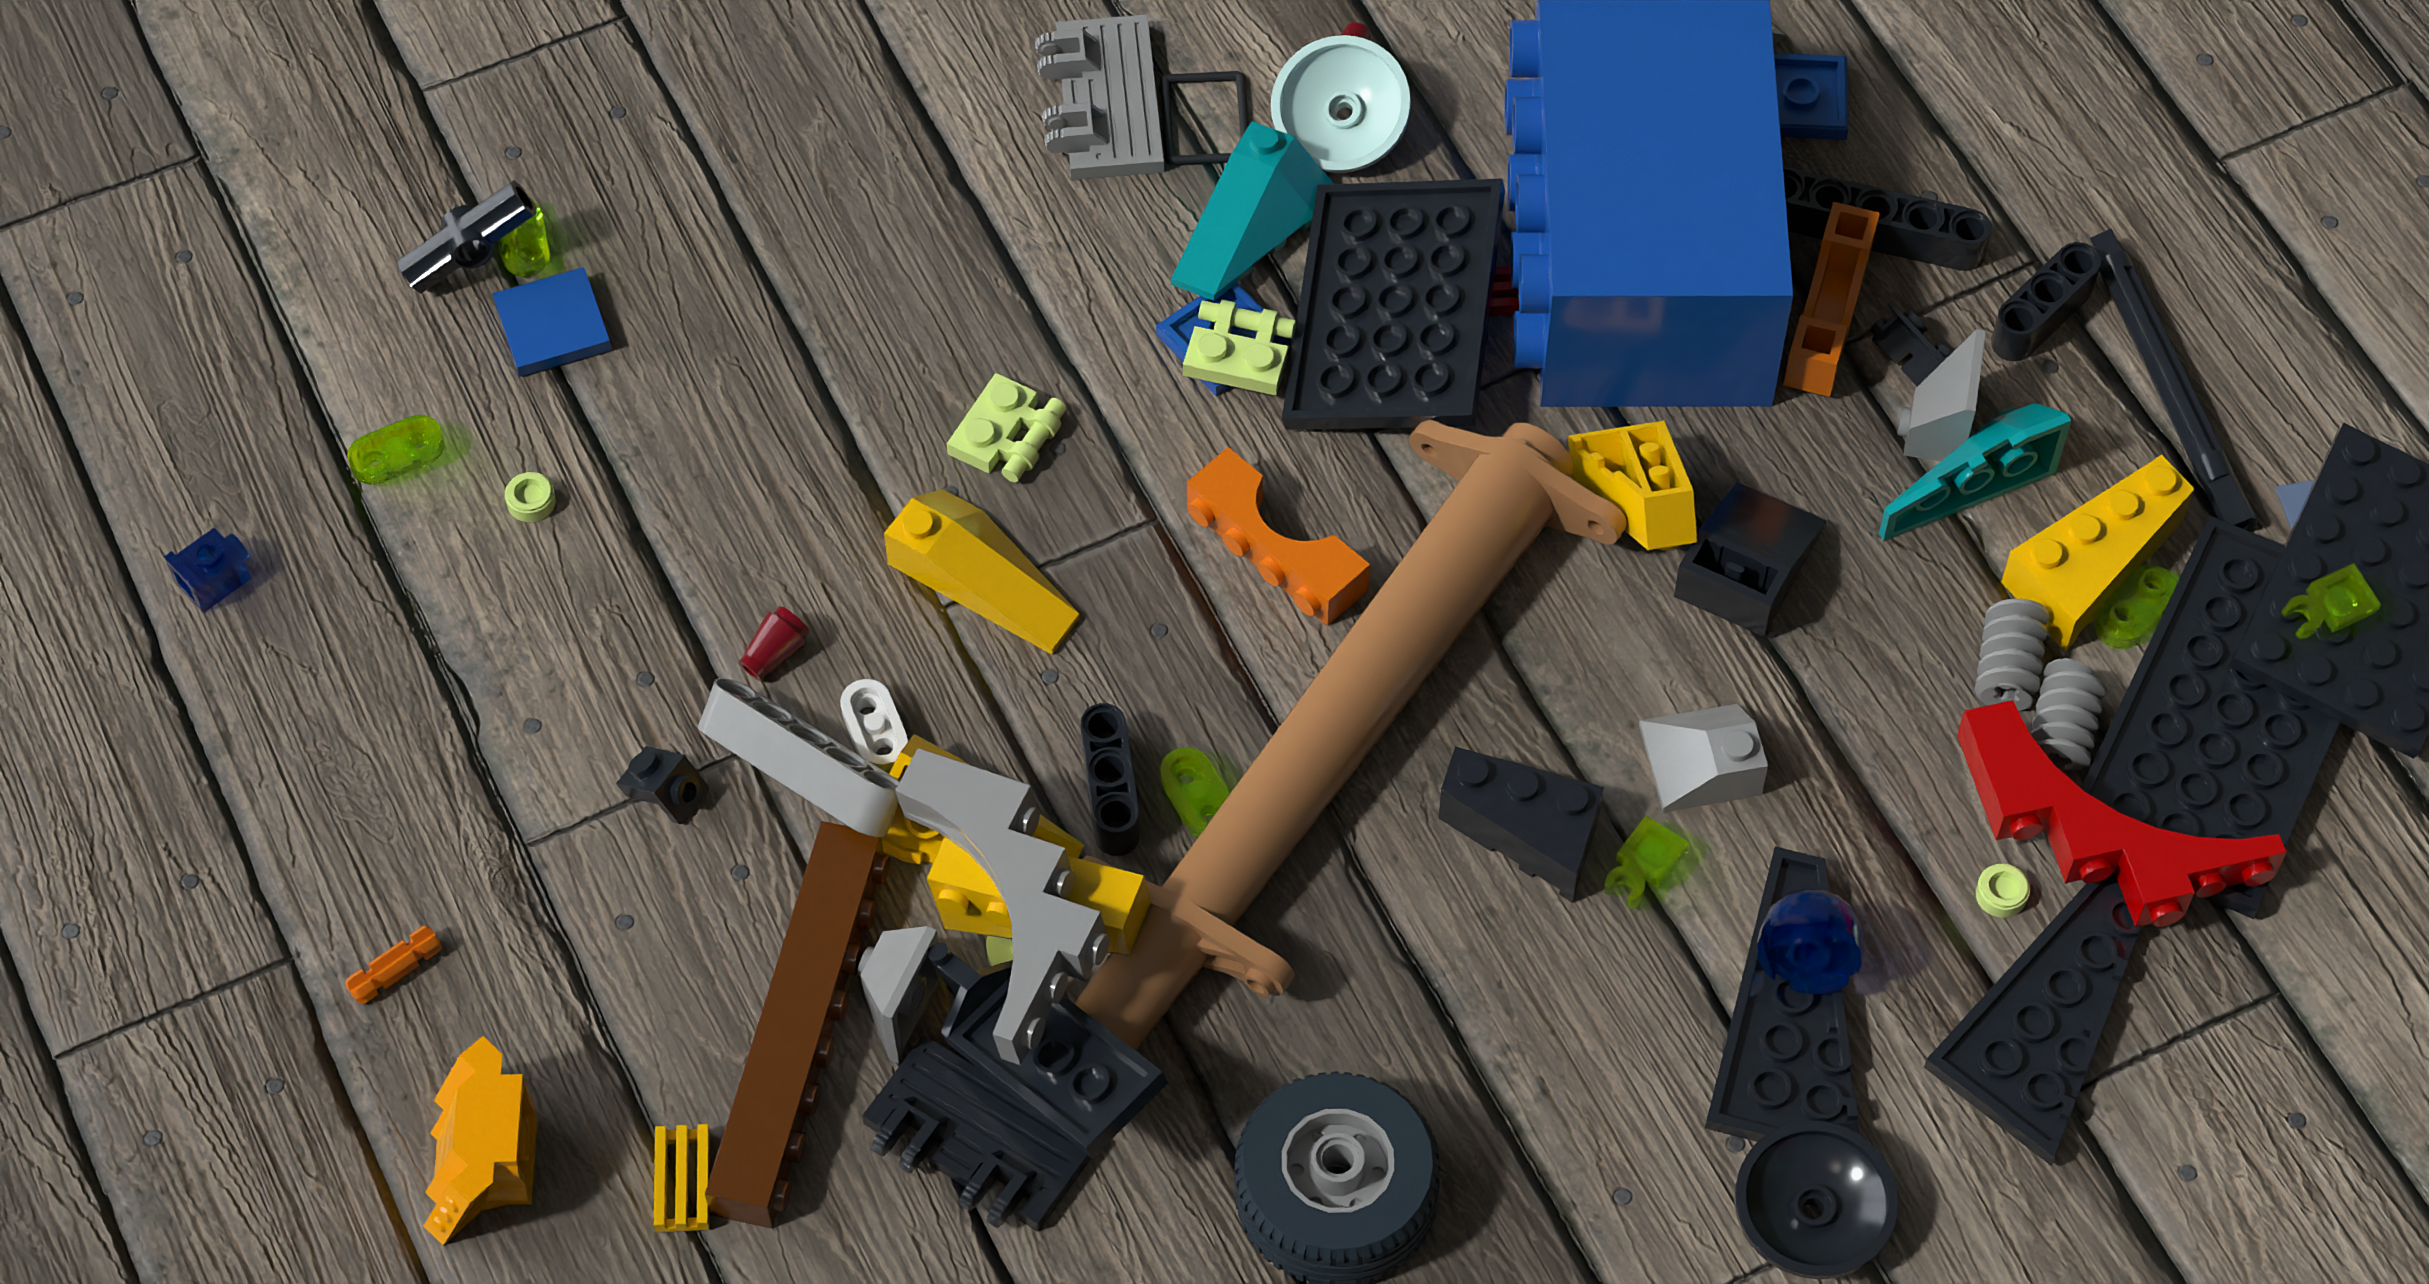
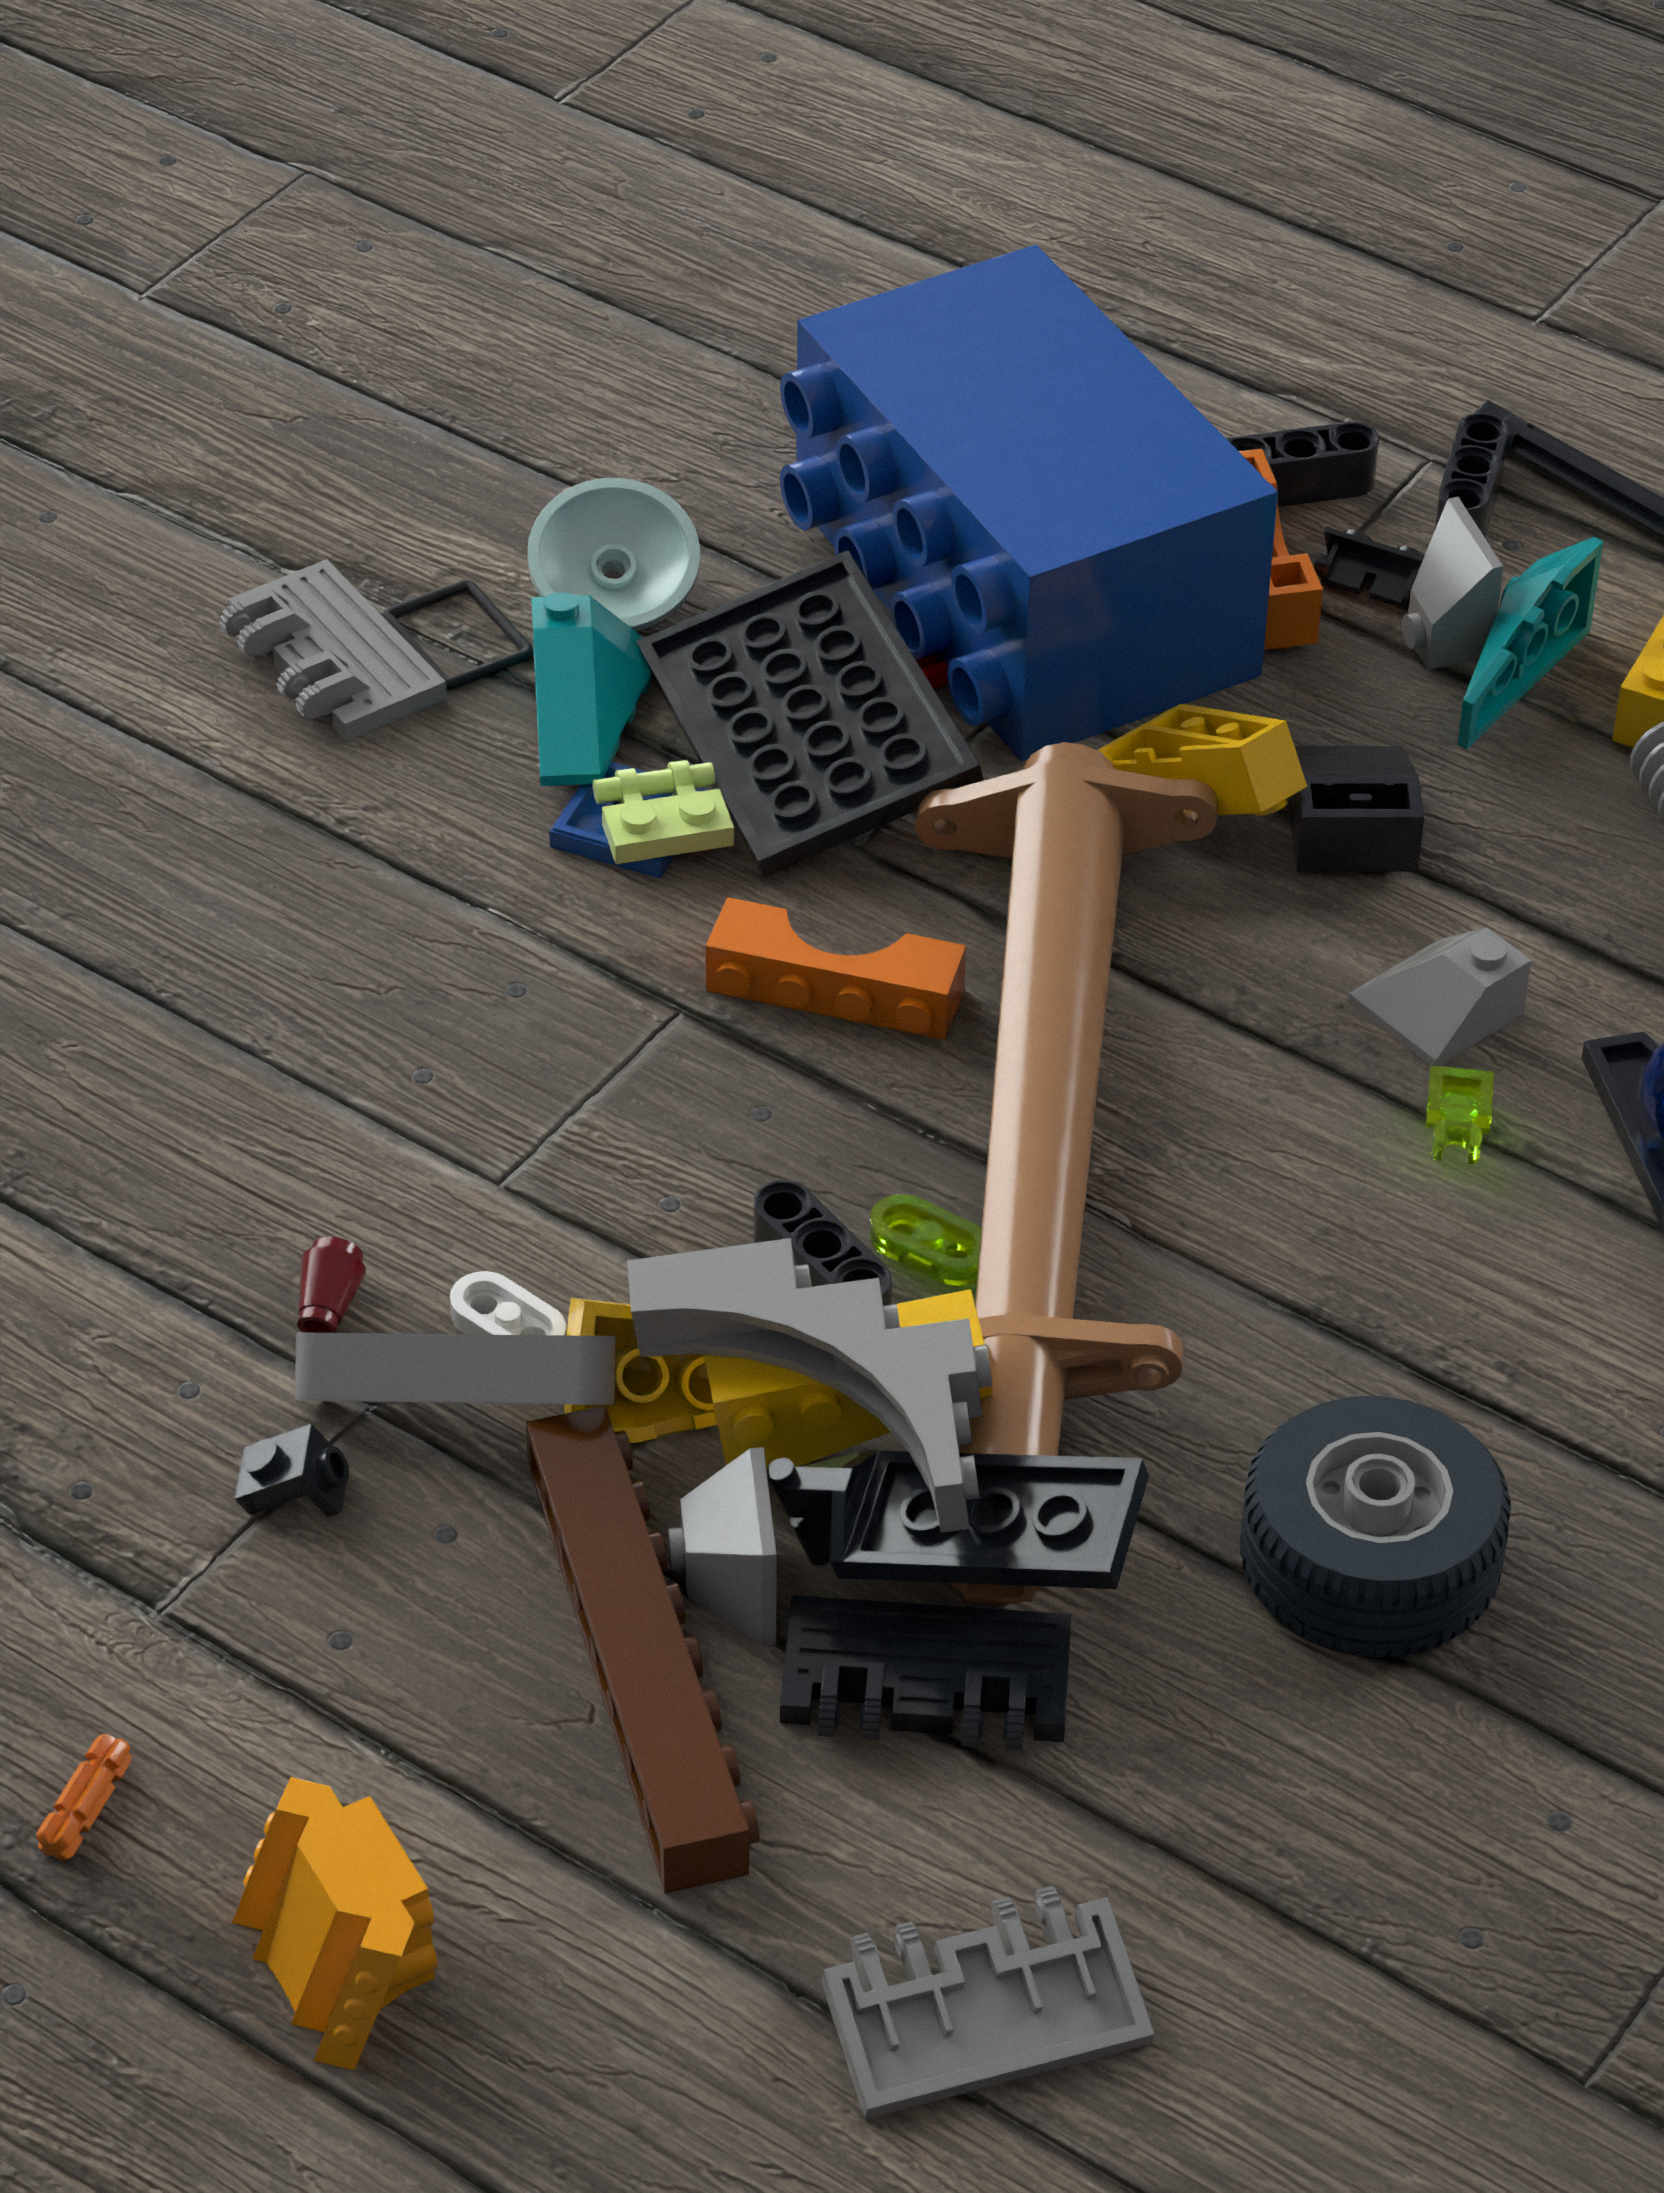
camera: 30 degrees left, 15 degrees down
yellow tile [653,1124,710,1233] -> none
yellow wedge [884,489,1080,655] -> none
yellowish green plate [947,373,1067,482] -> none
black wedge [1439,746,1604,903] -> none

